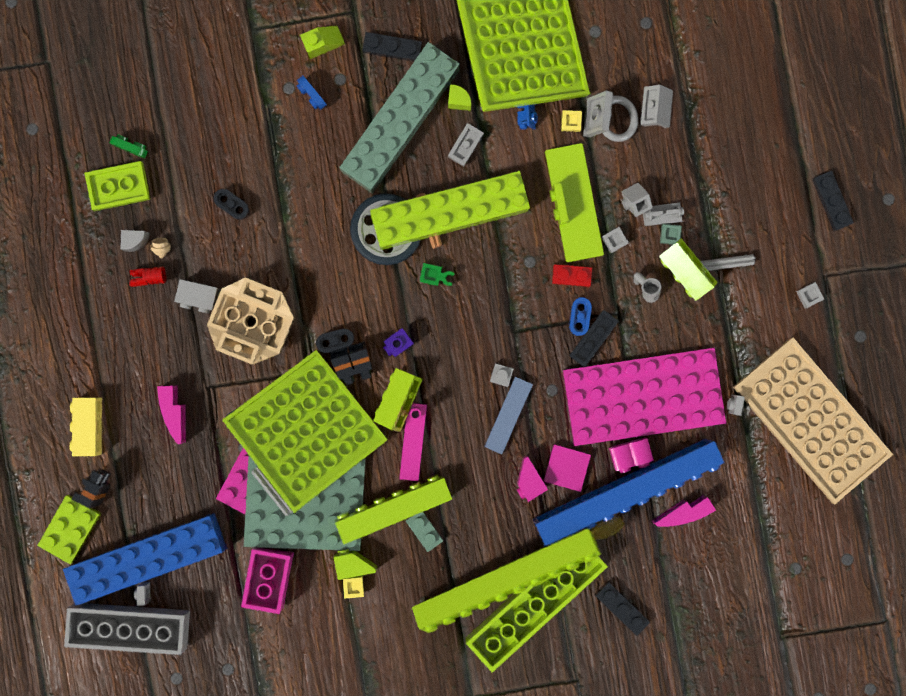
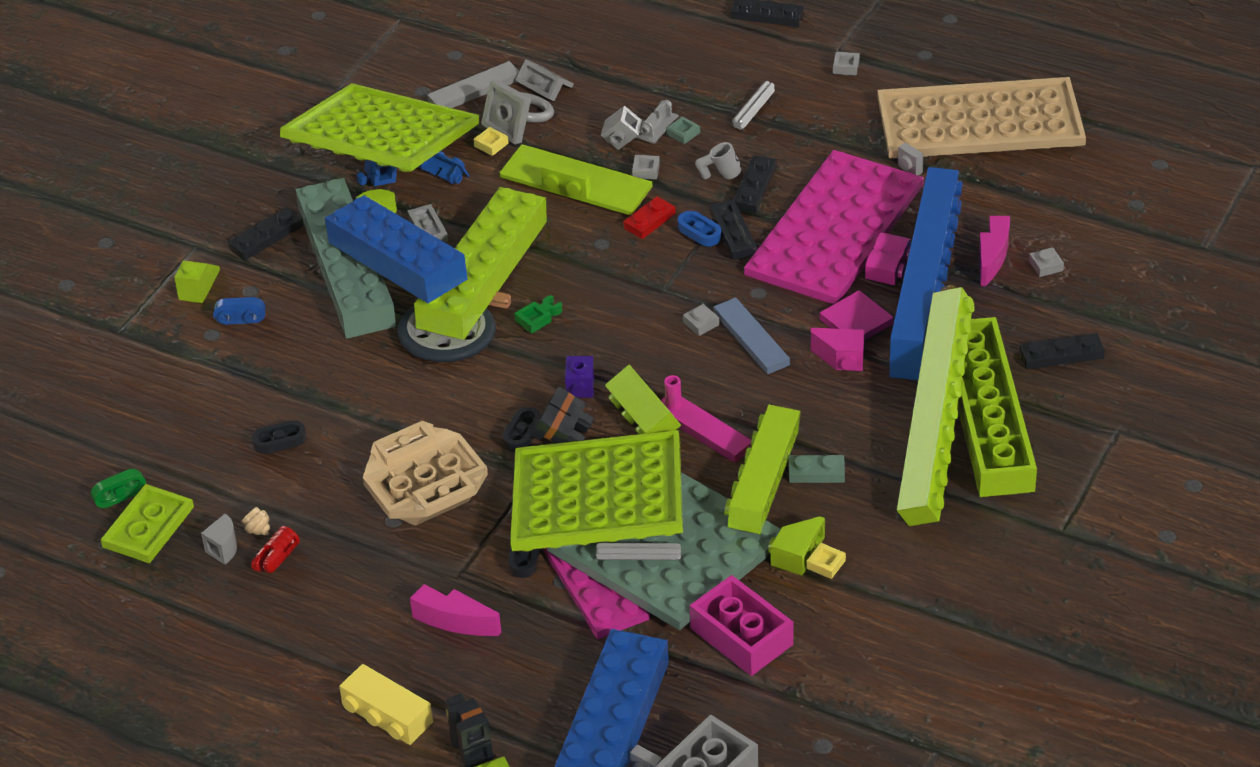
camera: 50 degrees left, 45 degrees down
light grey brick [174,279,221,314] -> none
brick [659,238,718,300] -> none
none -> blue brick [325,195,468,303]
none -> light grey tile [427,61,519,108]
none -> black plate [733,155,777,213]
none -> light grey plate [1029,247,1064,277]

